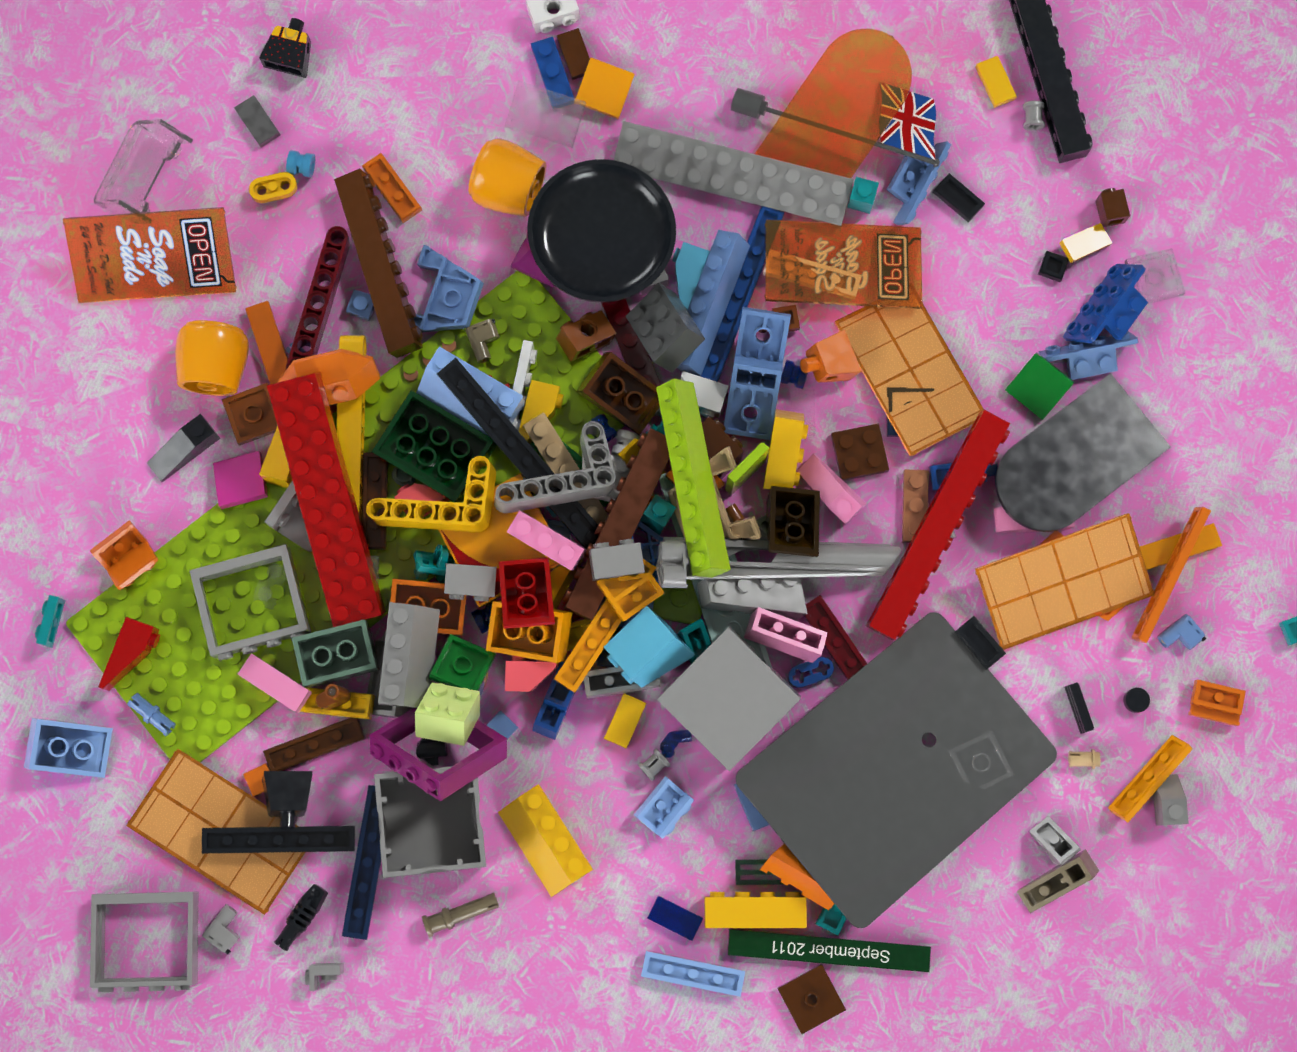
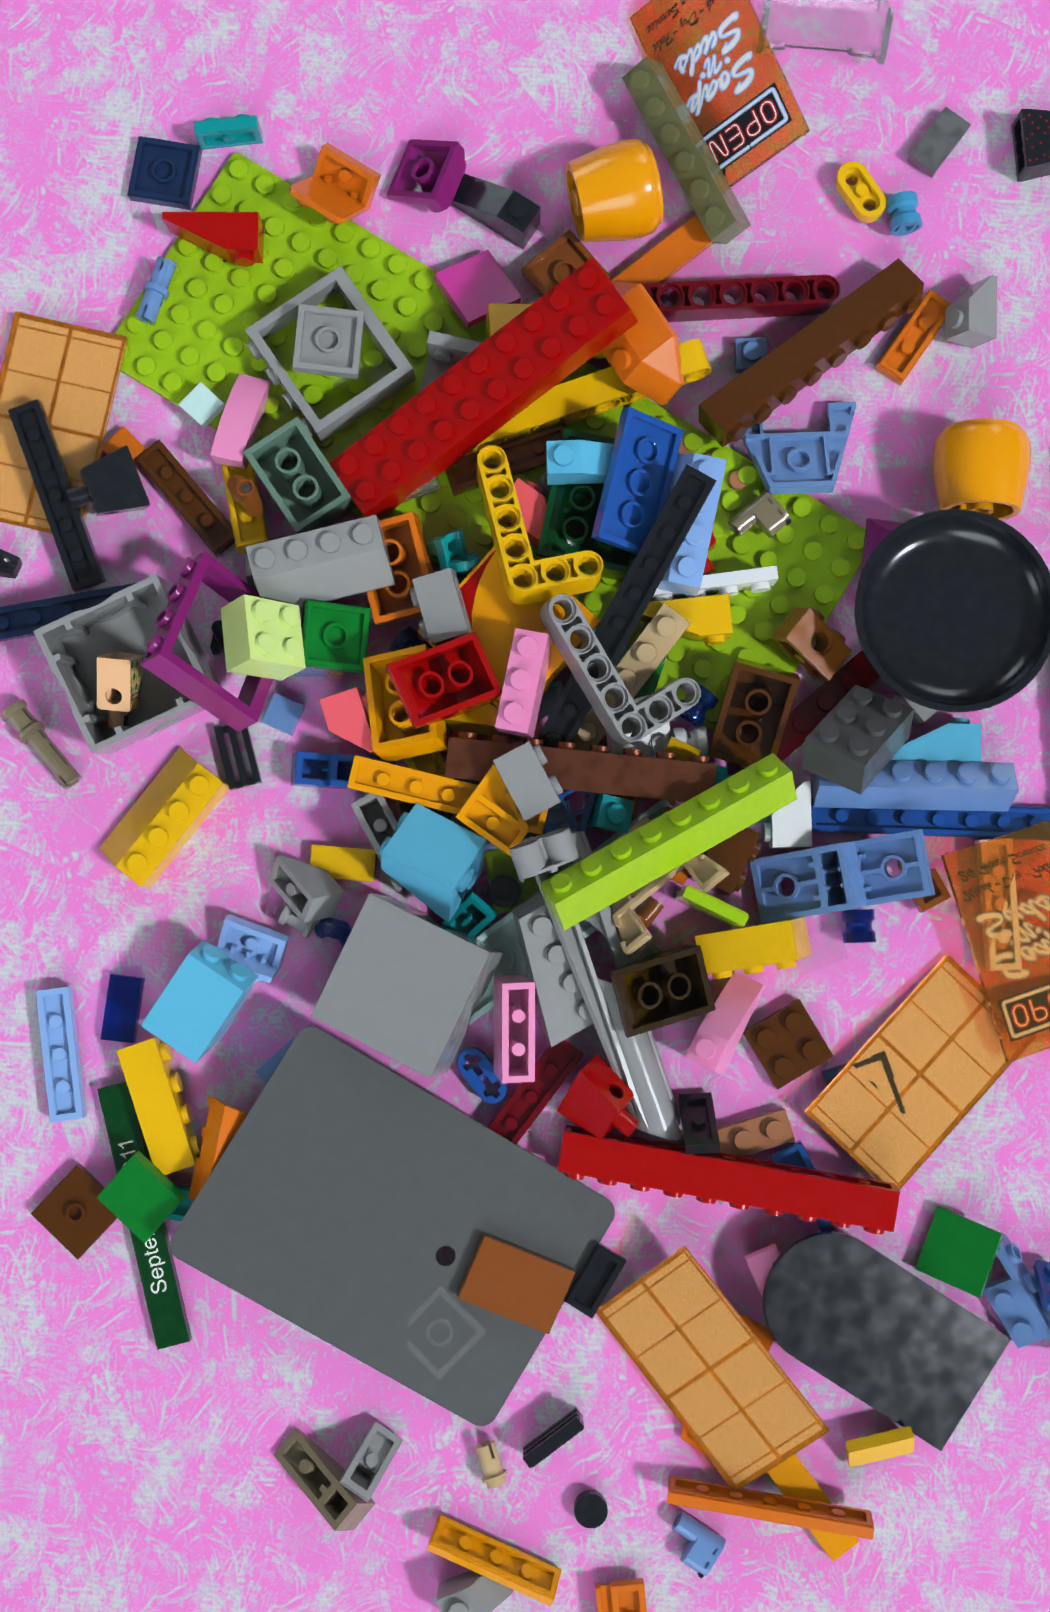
camera: 75 degrees right, 5 degrees up
light blue slope [24,718,113,778] -> none
clear green tile [735,859,785,885] -> none
orange torso [800,330,862,383] -> none
none -> green tile [96,1151,187,1243]
none -> light nougat torso [97,651,144,728]
none -> dark blue tile [127,136,202,210]
none -> medium azure slope [141,940,258,1064]
none -> light aqua tile [179,382,225,429]
none -> black tile [214,724,262,791]
none -> light grey slope [268,855,344,923]
none -> light grey plate [292,304,365,379]
none -> magenta slope [387,139,466,213]
none -> dark orange tile [457,1233,575,1334]
none -> black tile [488,875,521,908]
none -> medium azure slope [546,440,614,485]
none -> red torso [557,1055,640,1138]
none -> blue plate [591,407,684,555]
none -> olive brick [622,56,751,244]
none -> black plate [678,1092,720,1155]
none -> yellow tile [845,1426,915,1468]
none -> light grey slope [945,275,997,348]

